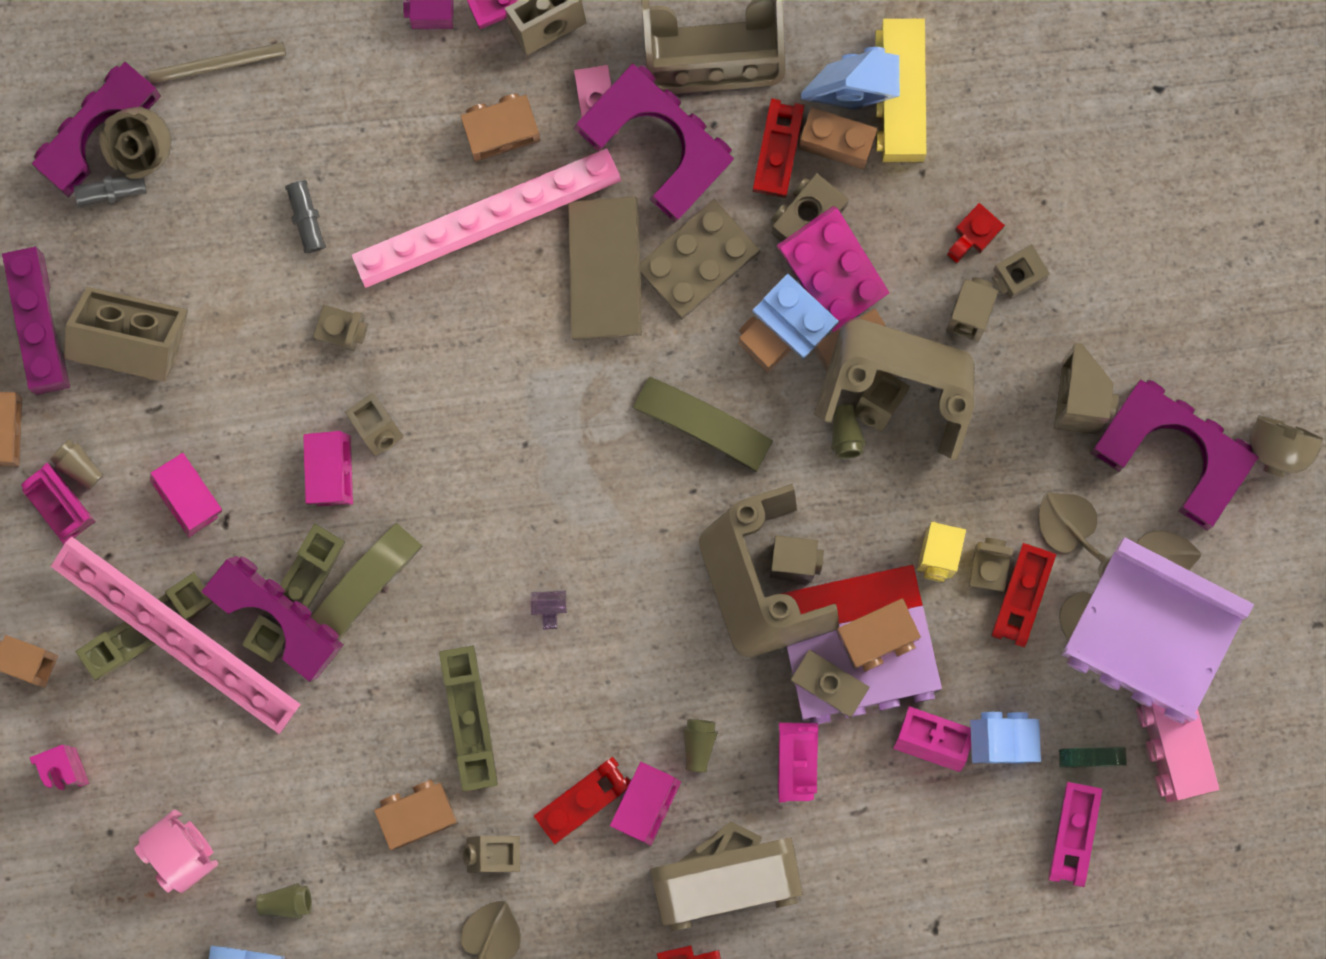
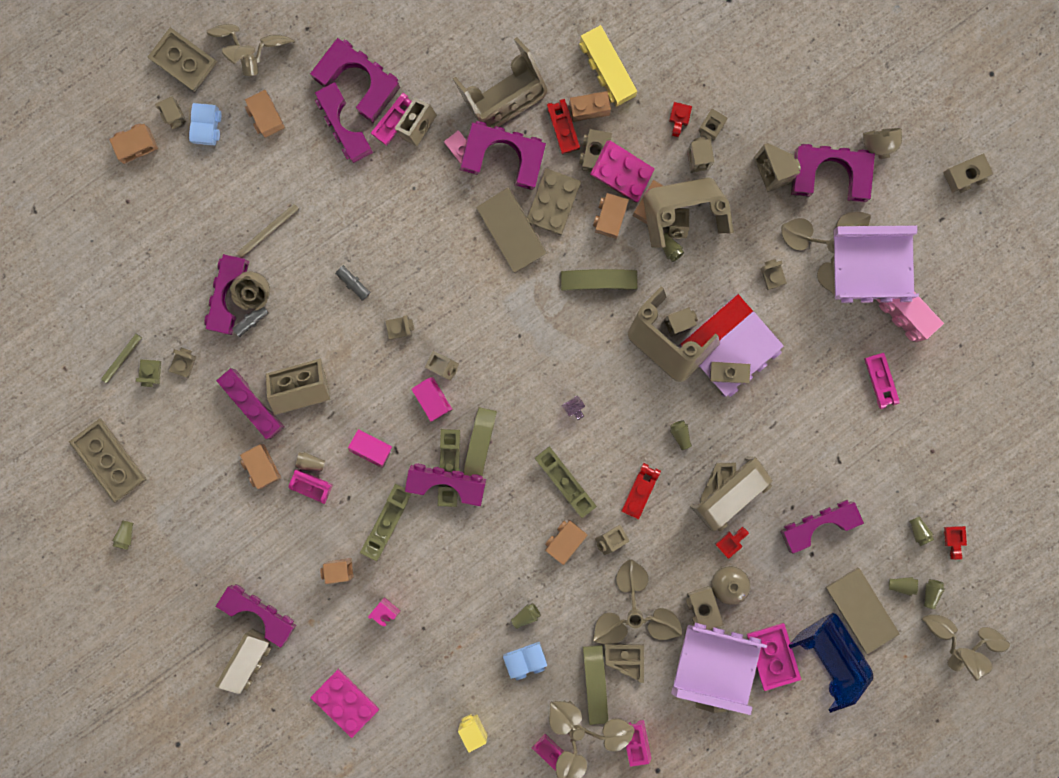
camera: 30 degrees left, 5 degrees up
bright pink plate [51,537,301,734] -> none
bright pink brick [134,810,218,893] -> none
bright pink plate [352,148,621,288] -> none
medium nougat brick [460,93,540,162] -> none
dark pink hinge [610,761,681,846] -> none
light blue plate [752,273,839,360] -> none
dark pink hinge [778,723,818,802] -> none
light blue slope [801,47,900,110] -> none
medium nougat brick [836,598,921,672] -> none
dark pink hinge [893,706,971,772] -> none
light yellow brick [917,522,966,582] -> none
light blue brick [970,712,1041,764] -> none
red plate [991,543,1057,648] -> none
clear green beam [1059,747,1127,768] -> none

